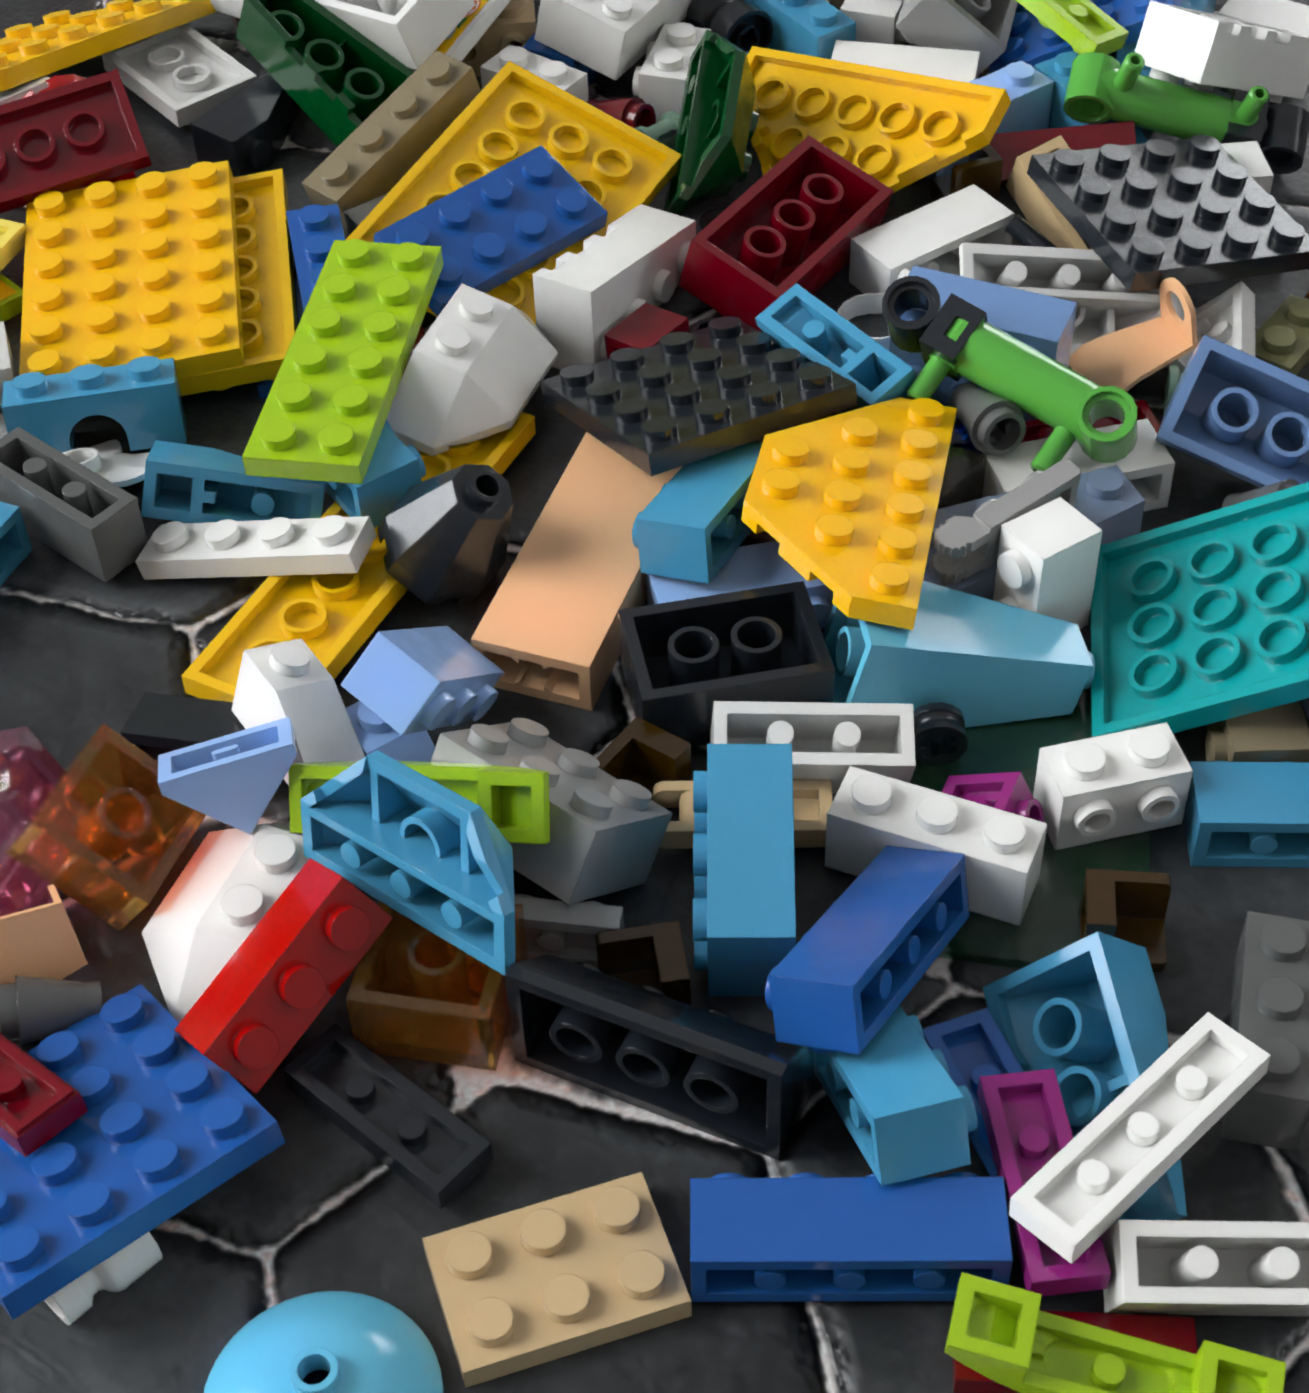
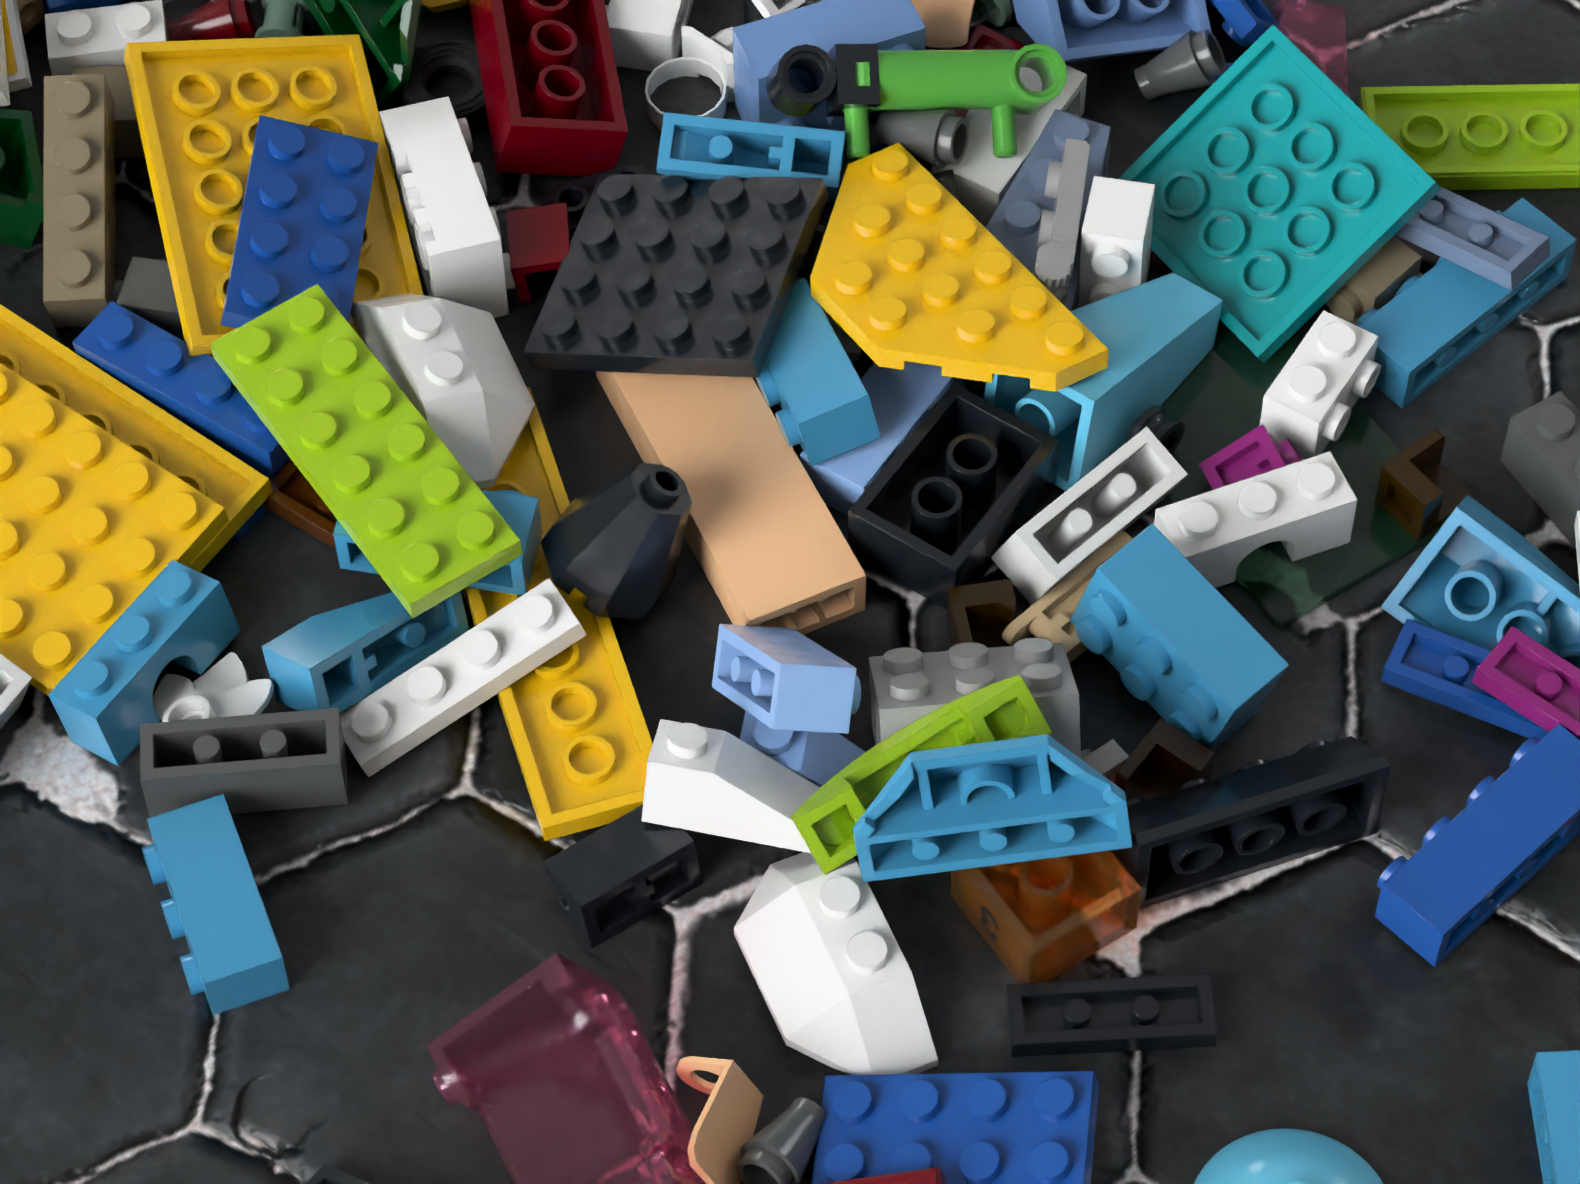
camera: 45 degrees left, 10 degrees up
clear orange brick [6,723,206,931] -> none
light blue slope [158,716,297,835] -> none
red brick [174,858,393,1094] -> none
tan plate [422,1171,692,1388] -> none
blue brick [765,845,970,1055] -> none
dark azure brick [814,1005,977,1186] -> none

